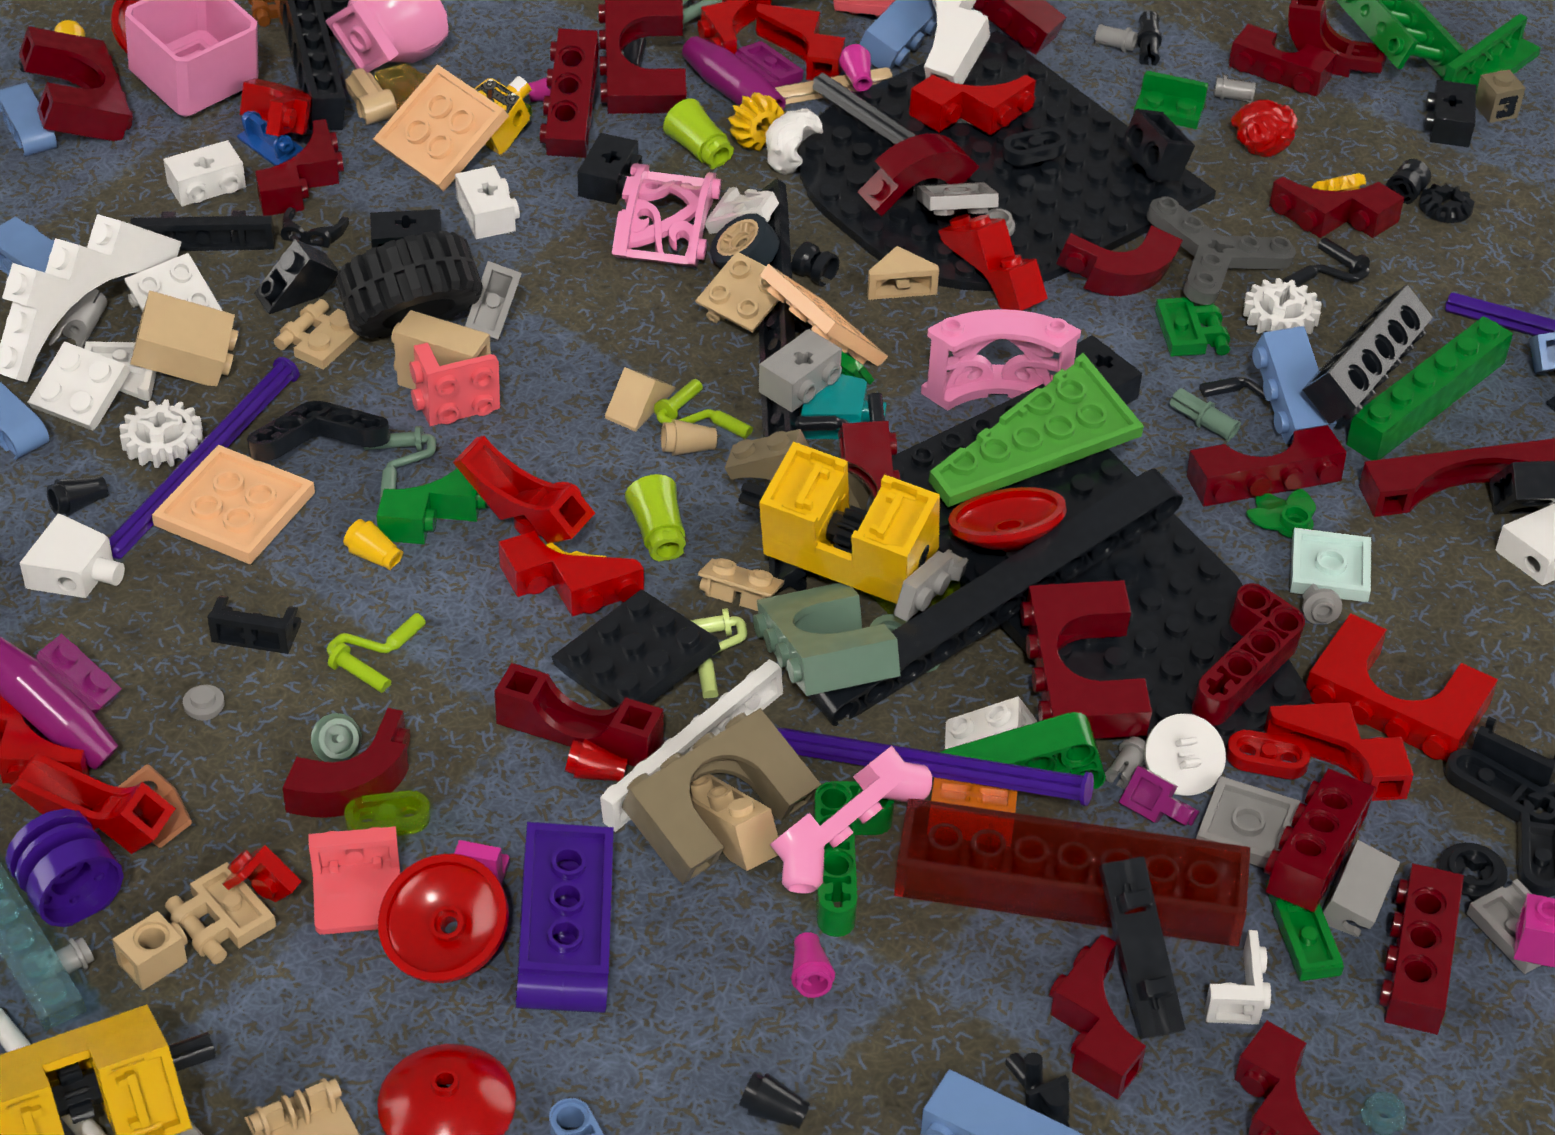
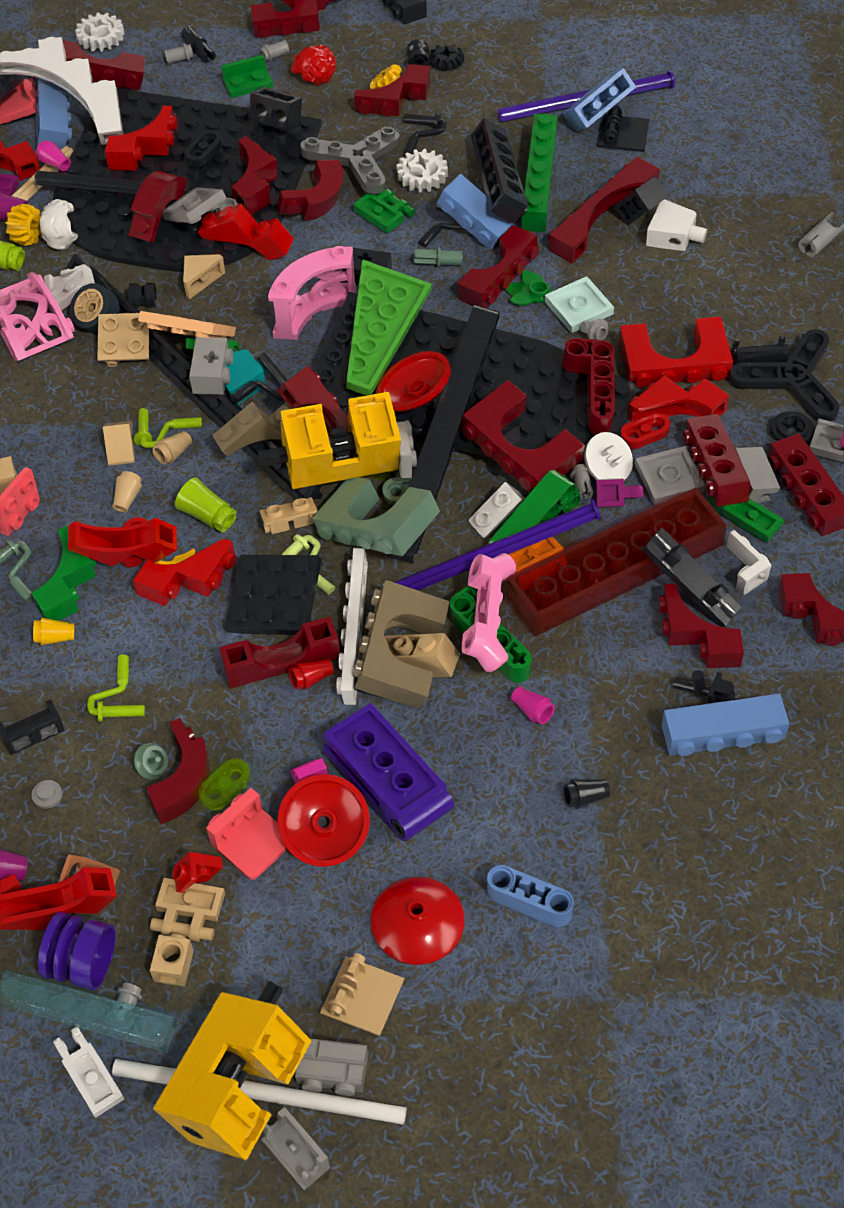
camera: 35 degrees left, 10 degrees up
none -> tan cone [112,471,142,513]
none -> dark red arch [231,136,278,215]

